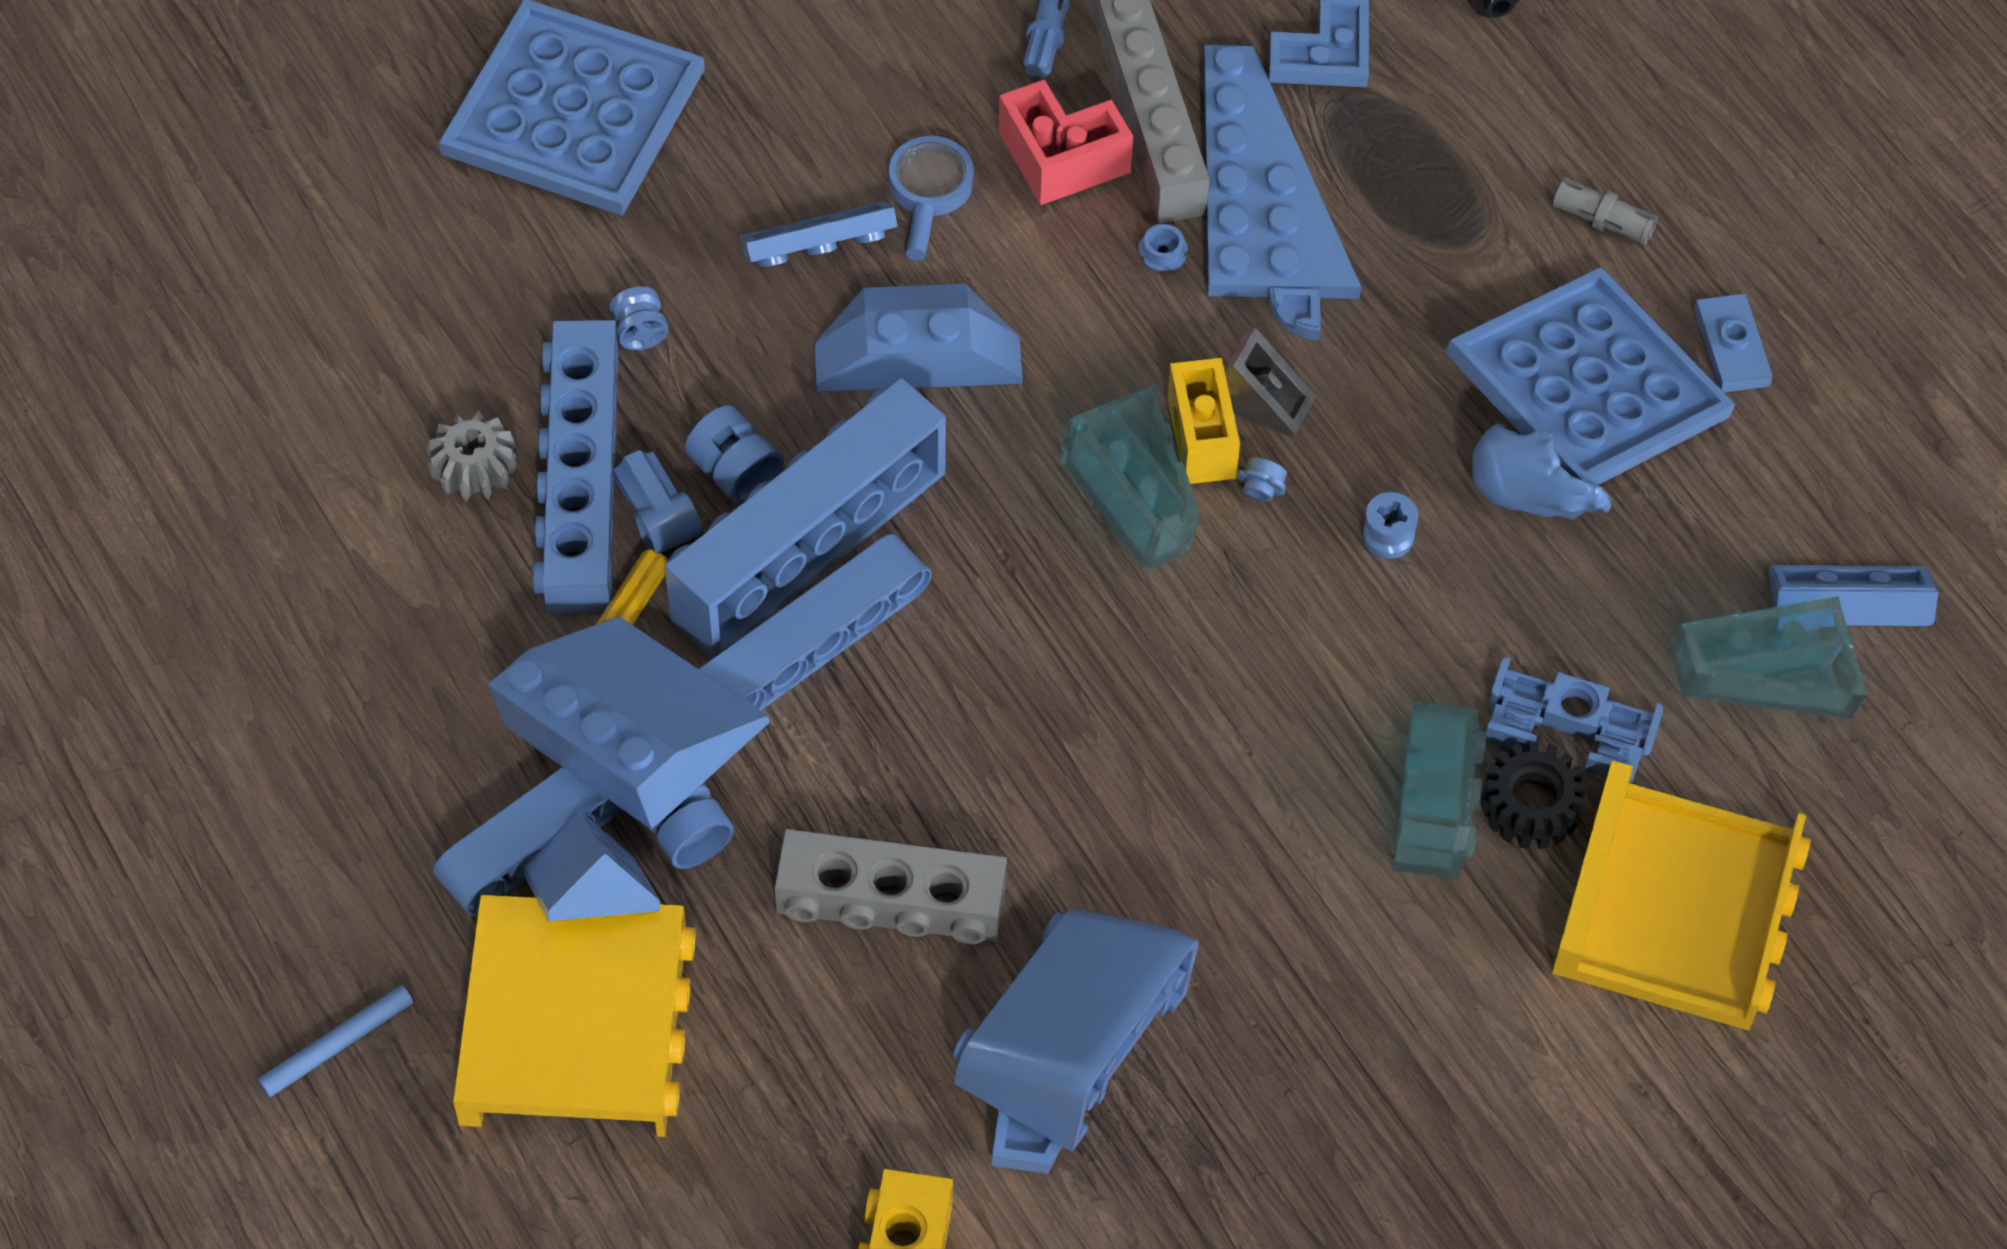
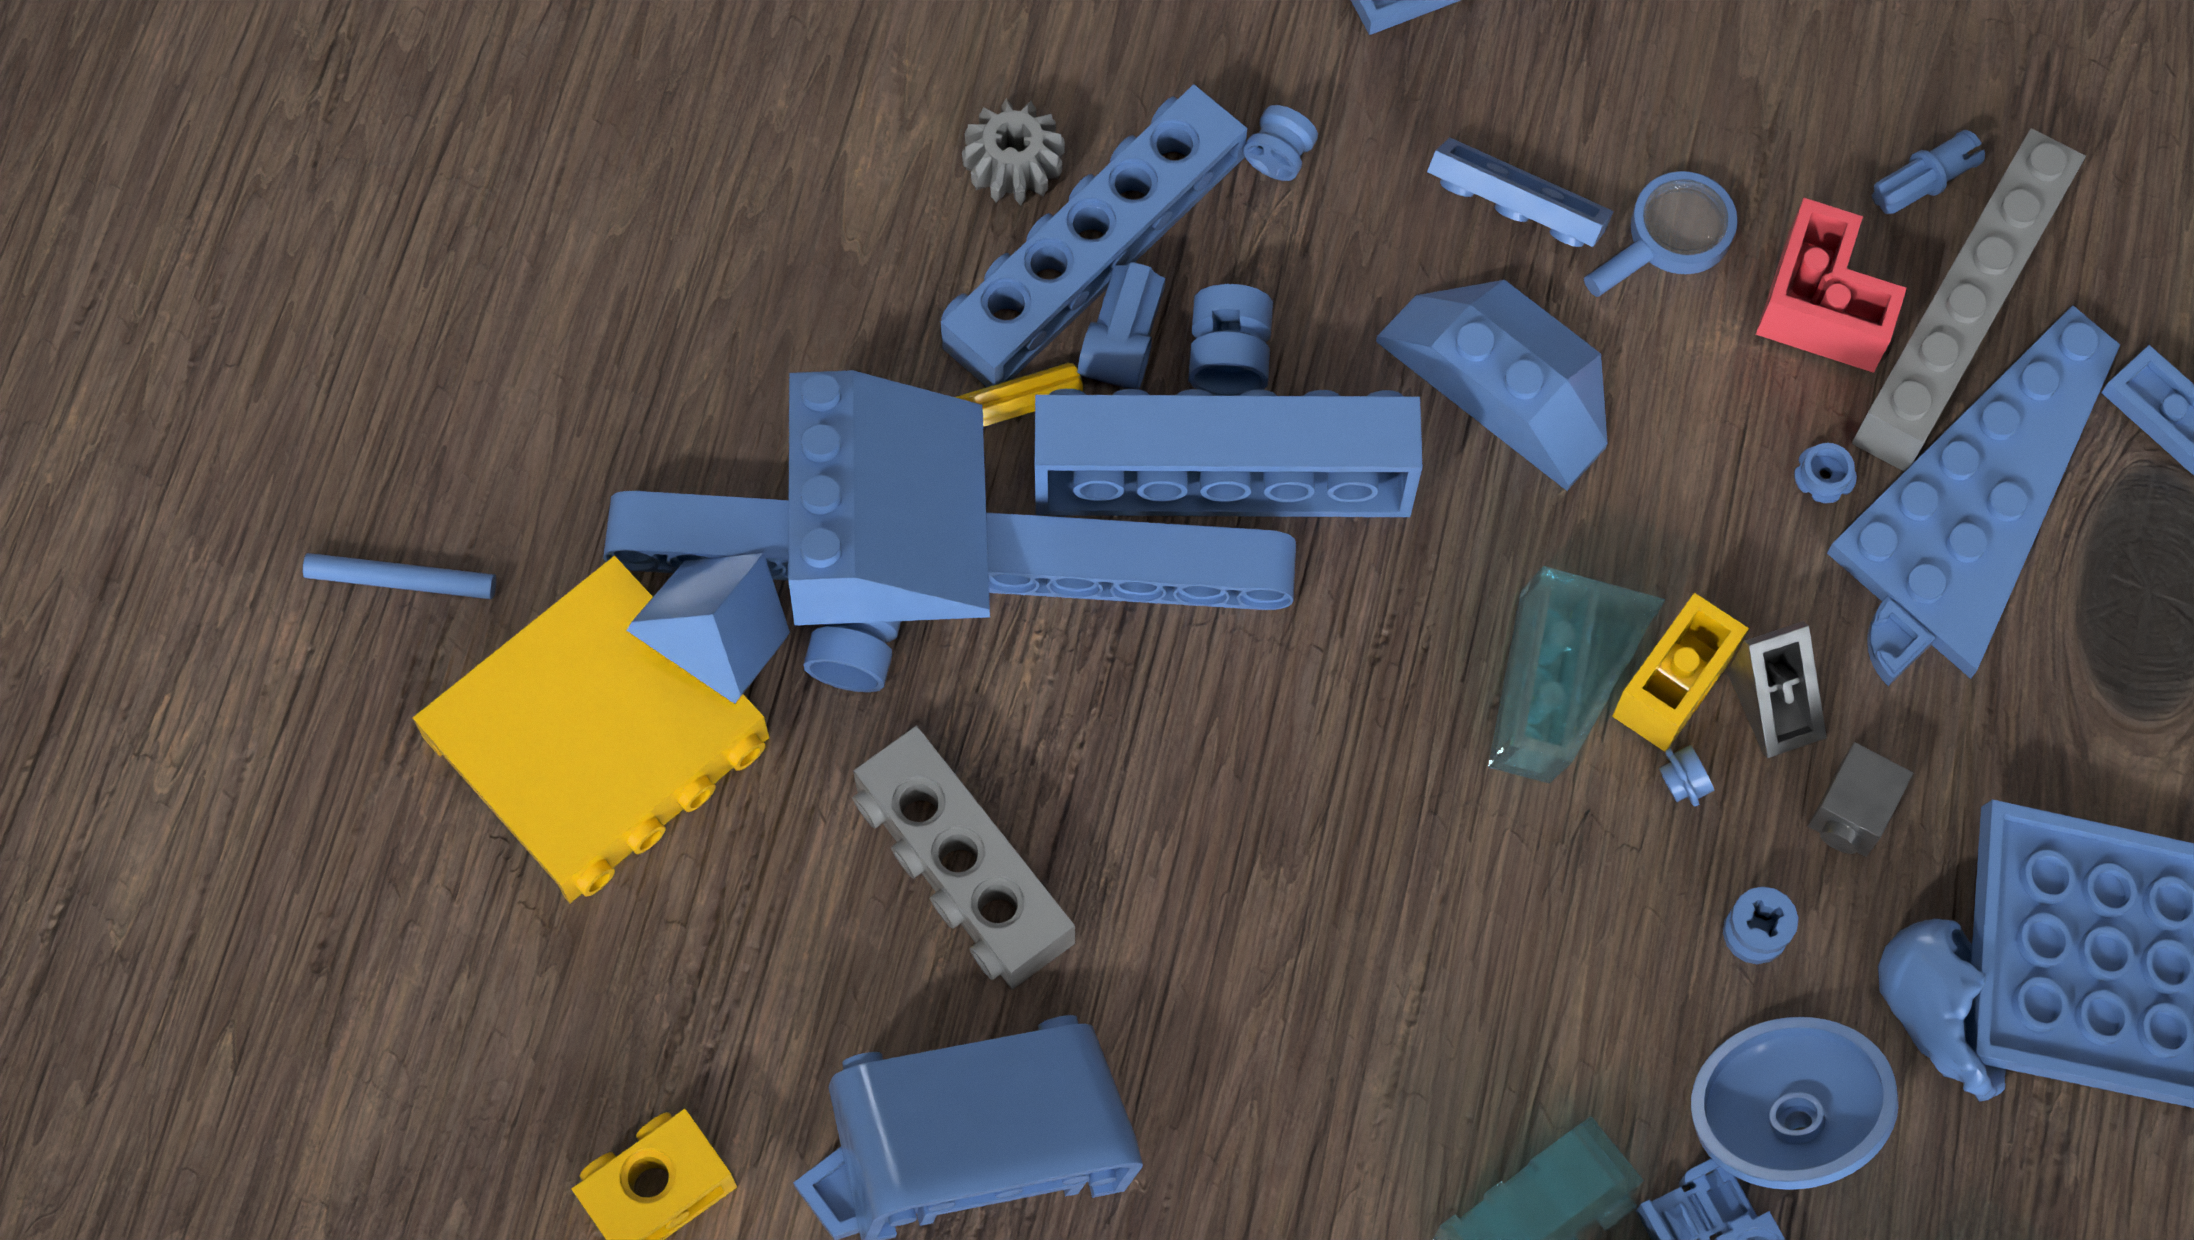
camera: 45 degrees right, 10 degrees up
none -> medium blue dish [1691,1017,1898,1190]
none -> flat silver brick [1808,742,1913,857]

